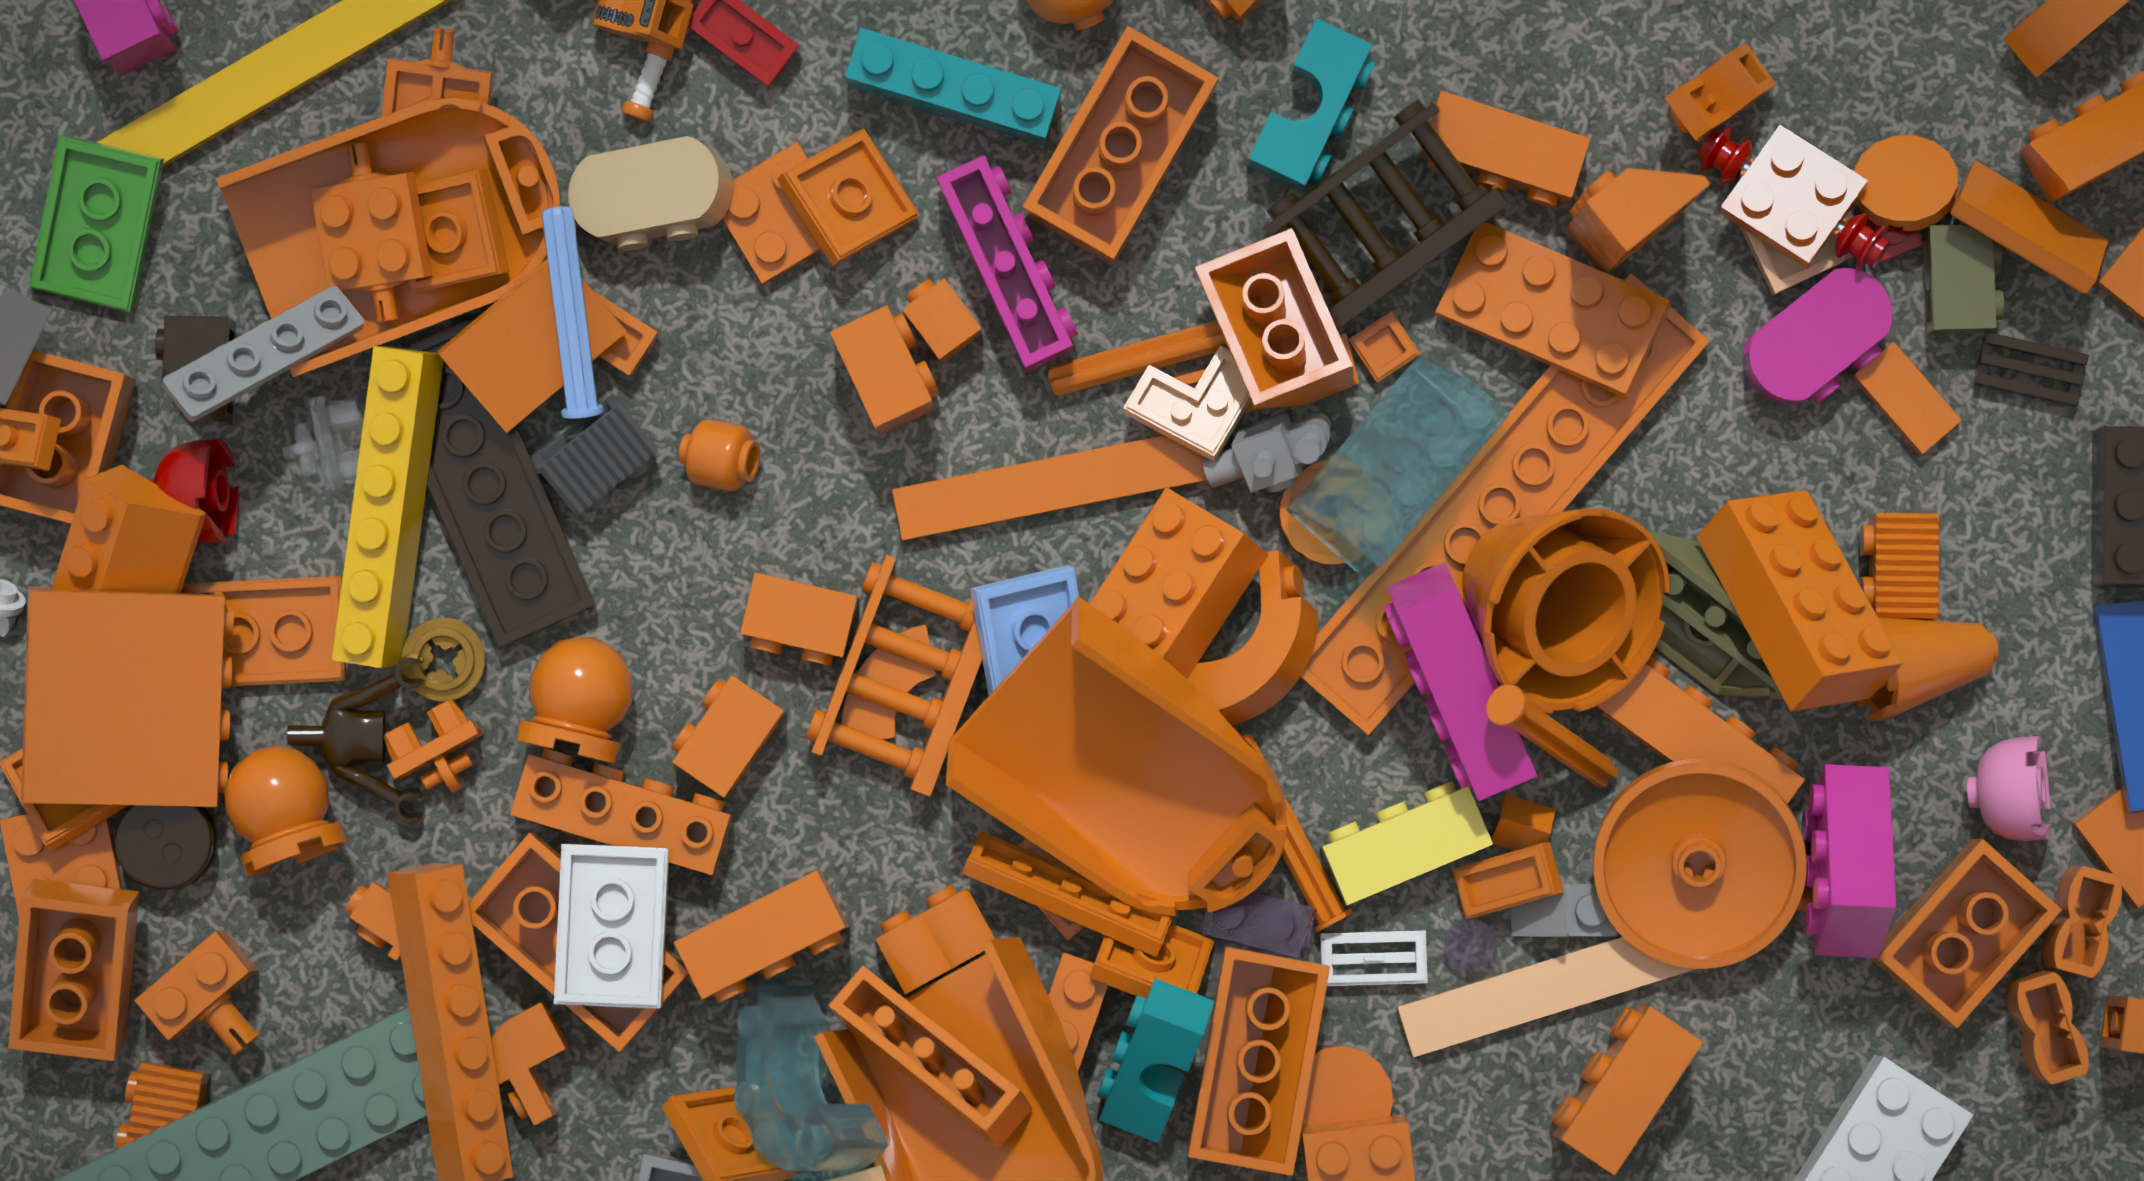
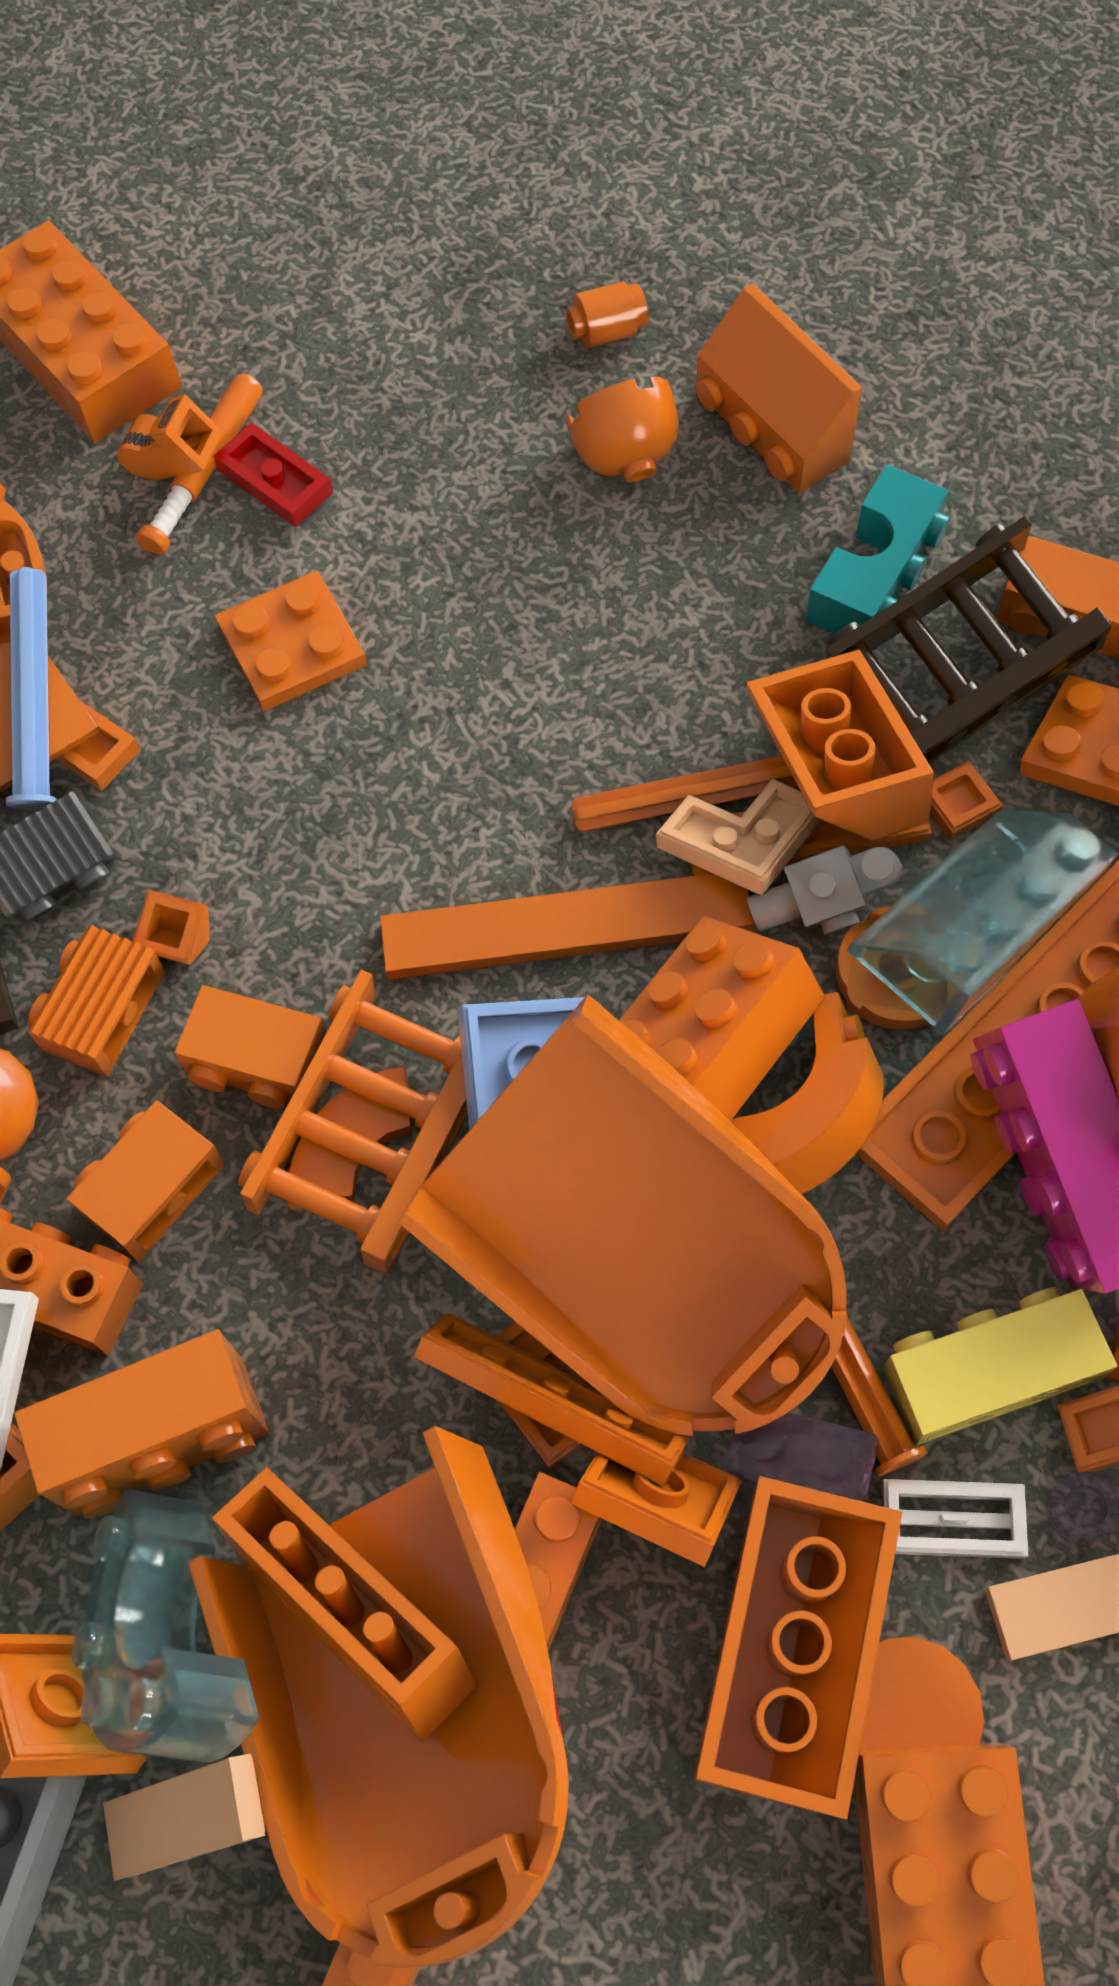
camera: 10 degrees right, 20 degrees down
tan brick [568,136,733,251] -> none
orange head [679,419,760,492] -> none
orange tile [777,128,920,267] -> none
orange brick [830,305,939,437] -> none
teal brick [845,27,1061,147] -> none
orange brick [875,884,995,994] -> none
orange brick [902,278,982,364] -> none
dark pink brick [937,155,1078,373] -> none
orange brick [1023,26,1219,266] -> none
teal arch [1097,978,1214,1143] -> none
none -> orange brick [28,925,165,1077]
none -> orange slope [132,889,210,965]

